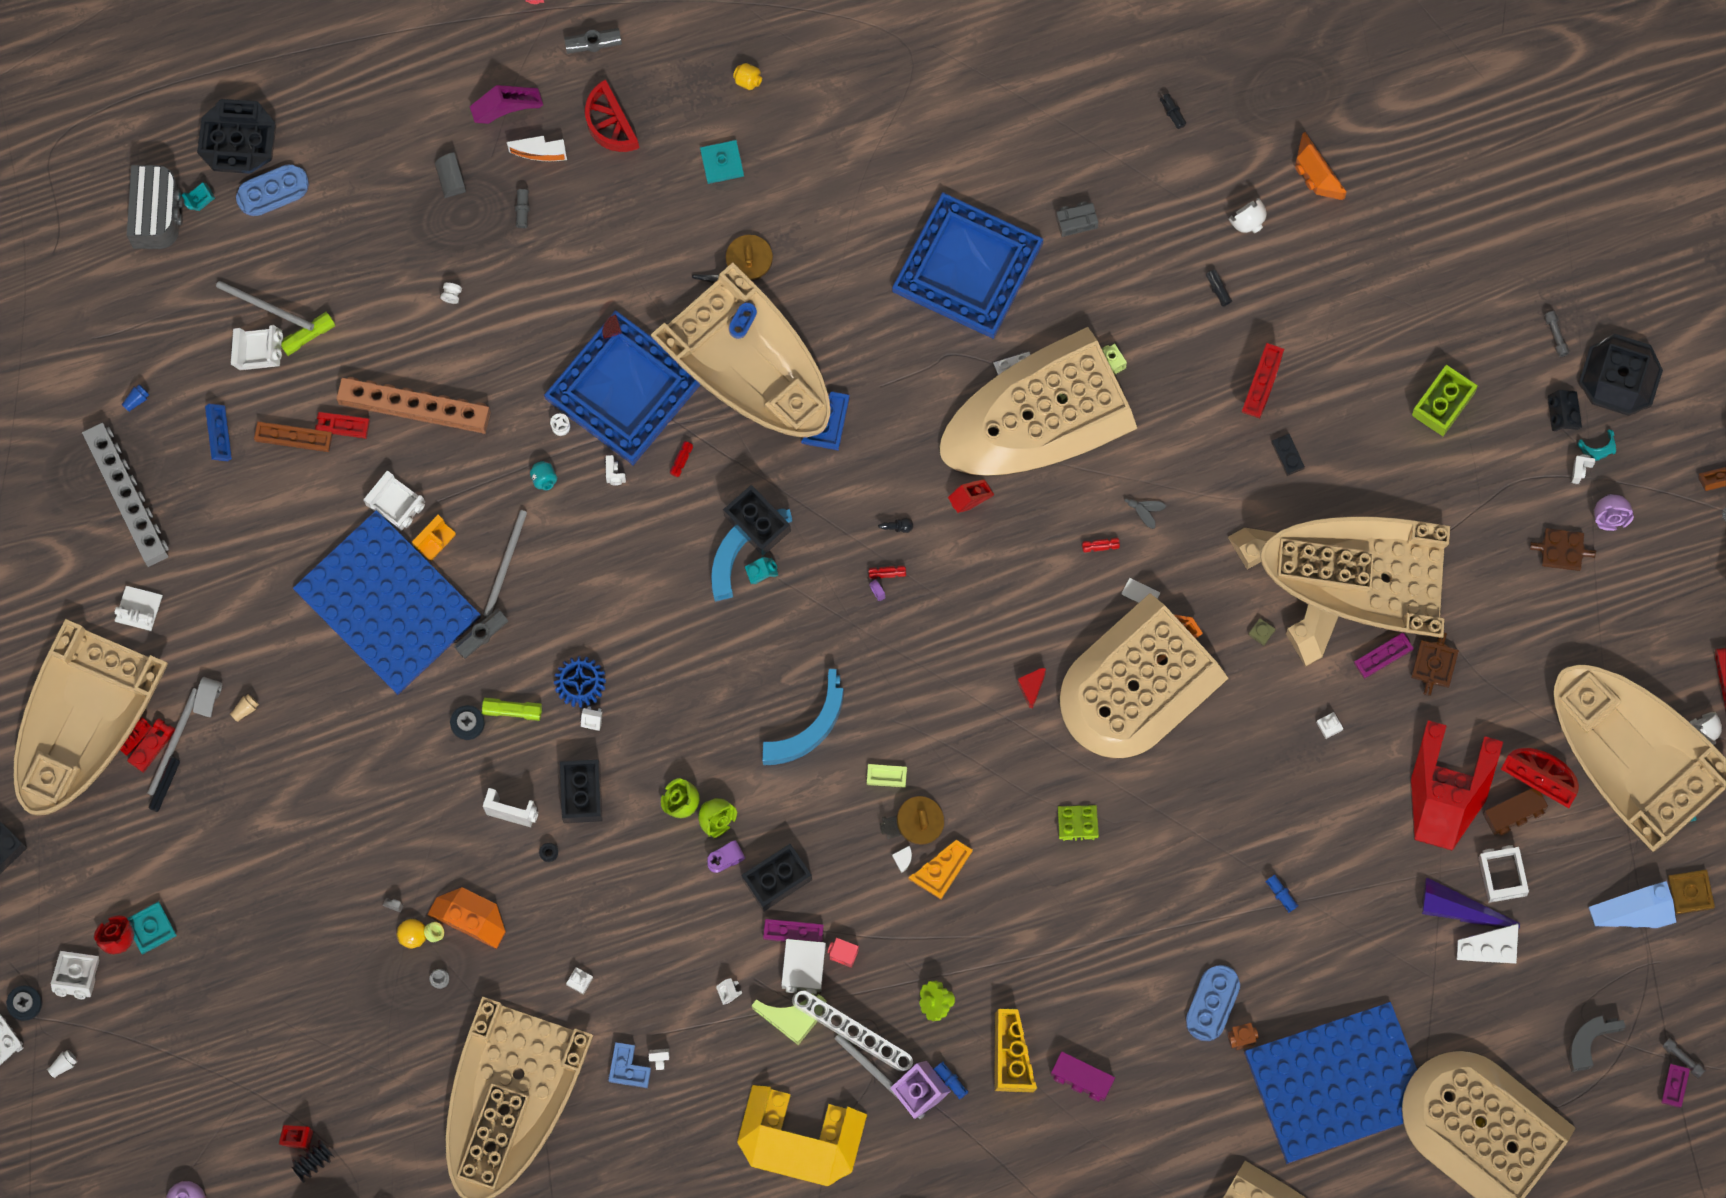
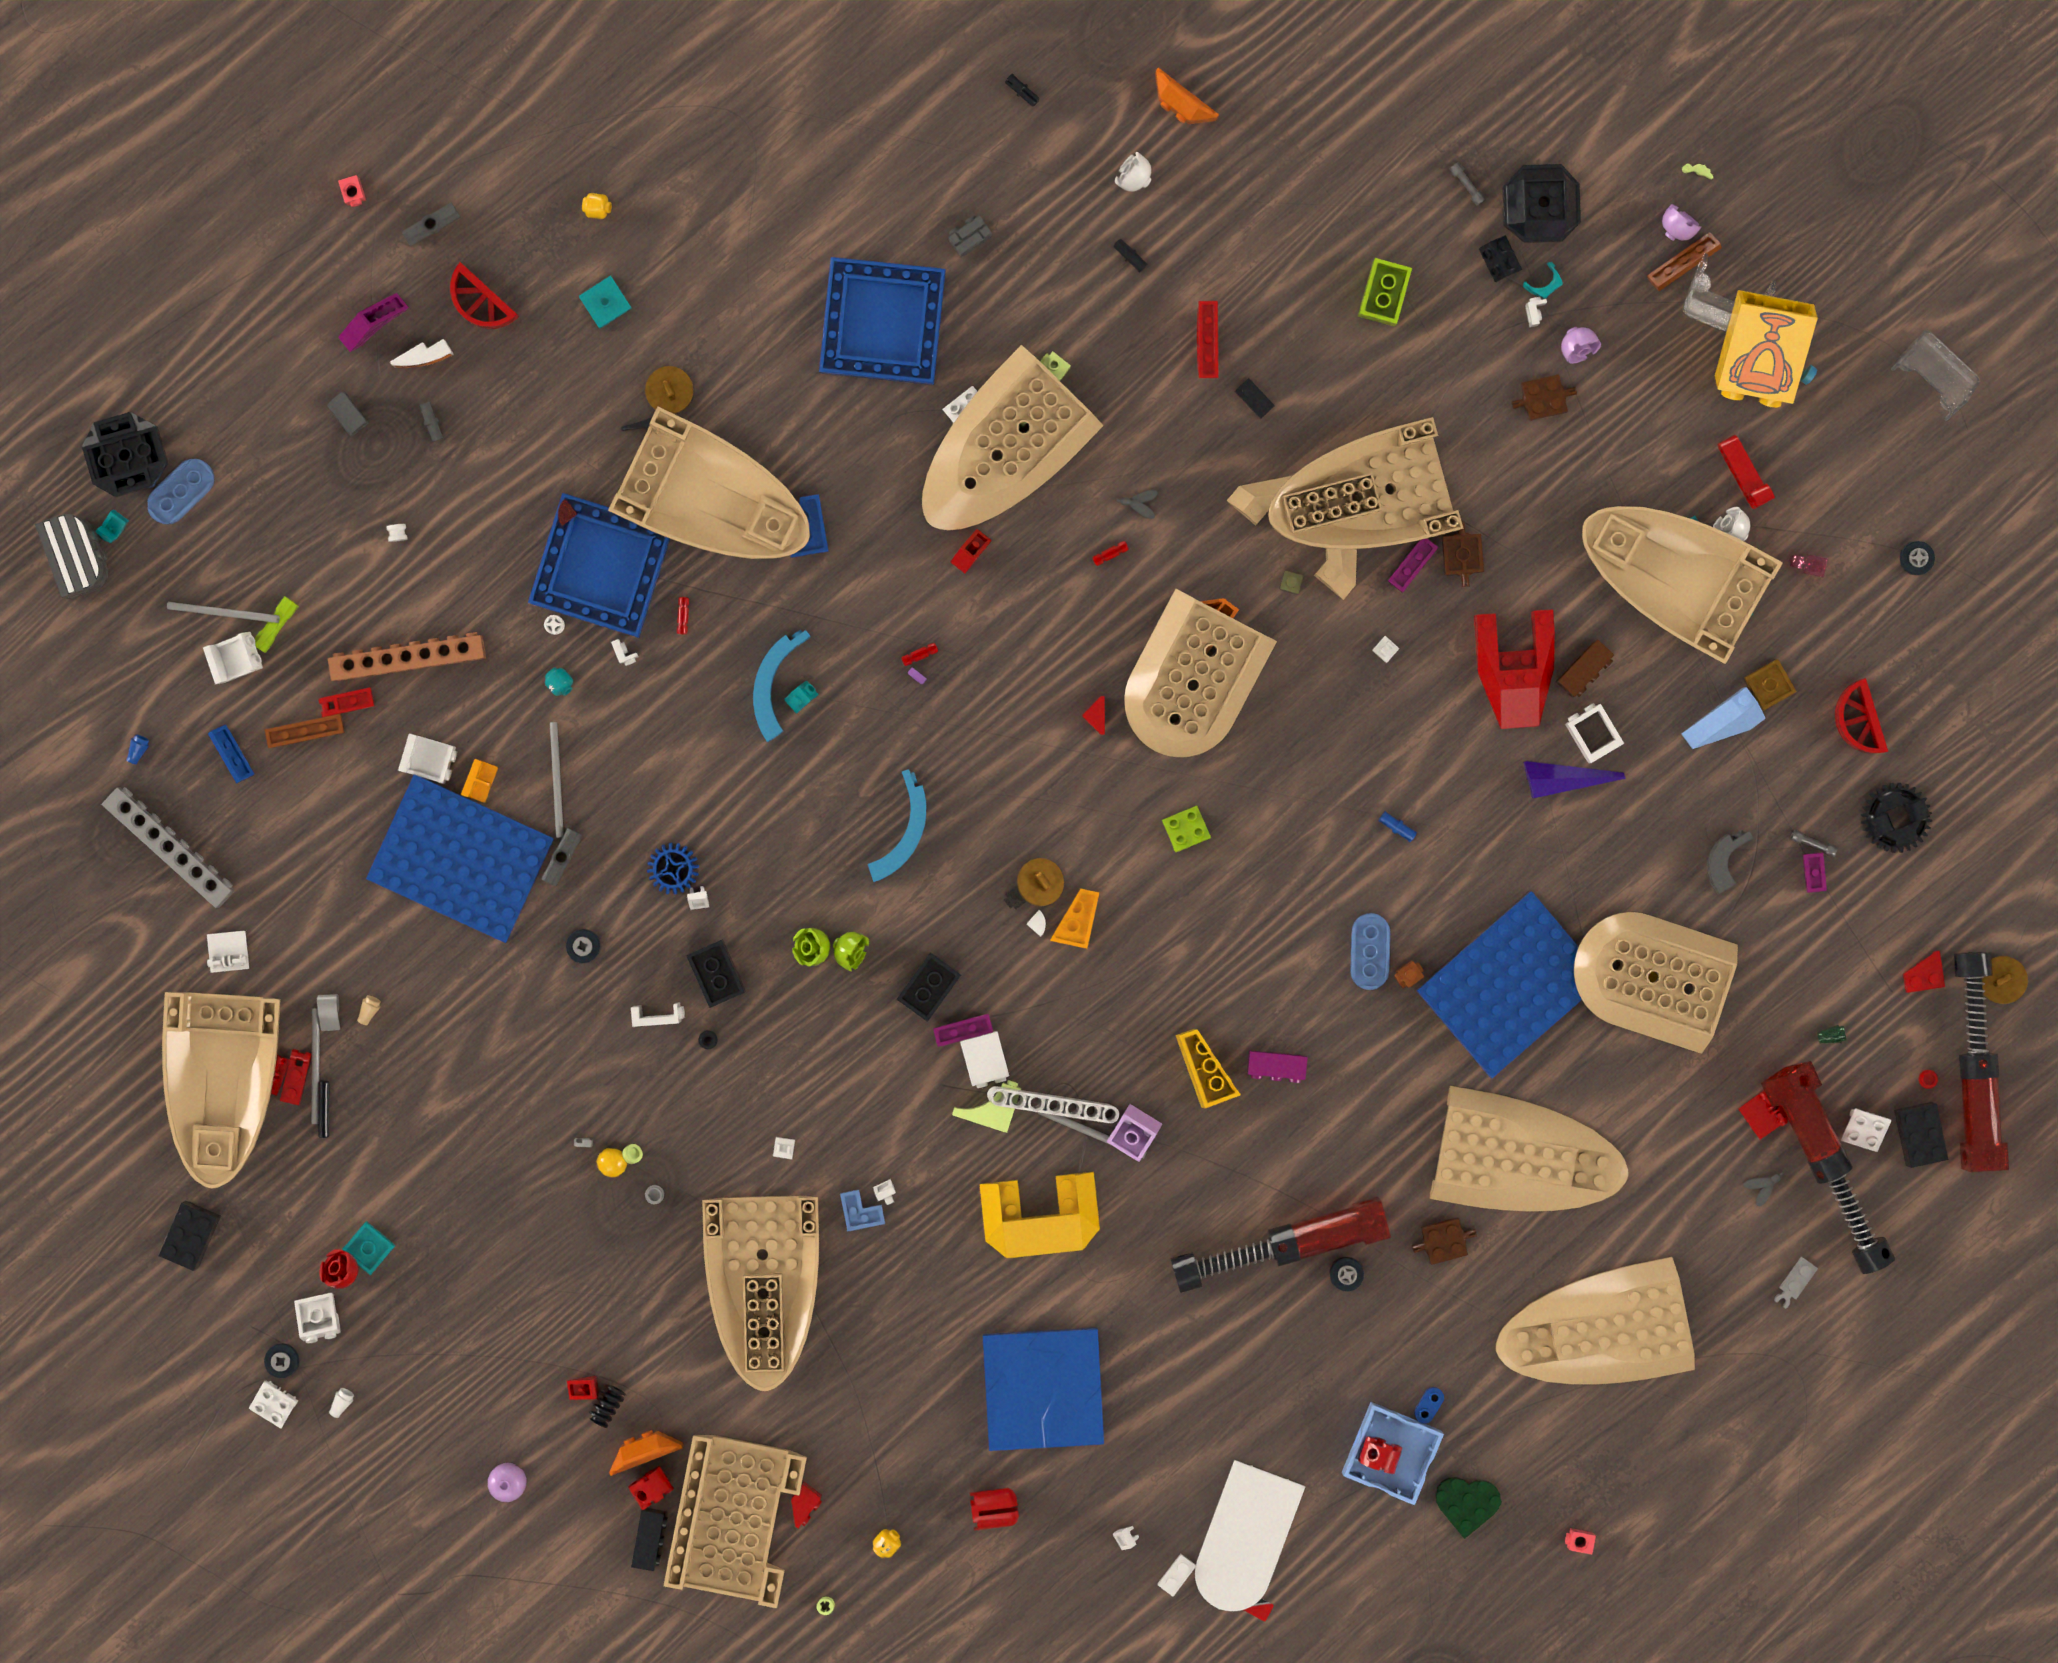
camera: 25 degrees left, 15 degrees up
orange wedge [427,887,506,949] -> none
lime axle [482,697,542,721] -> none
medium lavender piece [707,840,746,873] -> none
white tile [716,978,742,1005] -> none
black brick [723,485,791,556] -> none
blue plate [729,303,757,339] -> none
coral brick [827,938,859,968] -> none
yellowish green tile [867,764,907,787] -> none
black bar [878,518,913,533] -> none
lime plant [919,981,955,1021] -> none
blue pin [934,1062,969,1100] -> none
white sticker [1122,578,1160,603] -> none
white wing [1456,924,1518,963] -> none
red window [1501,748,1579,808] -> none

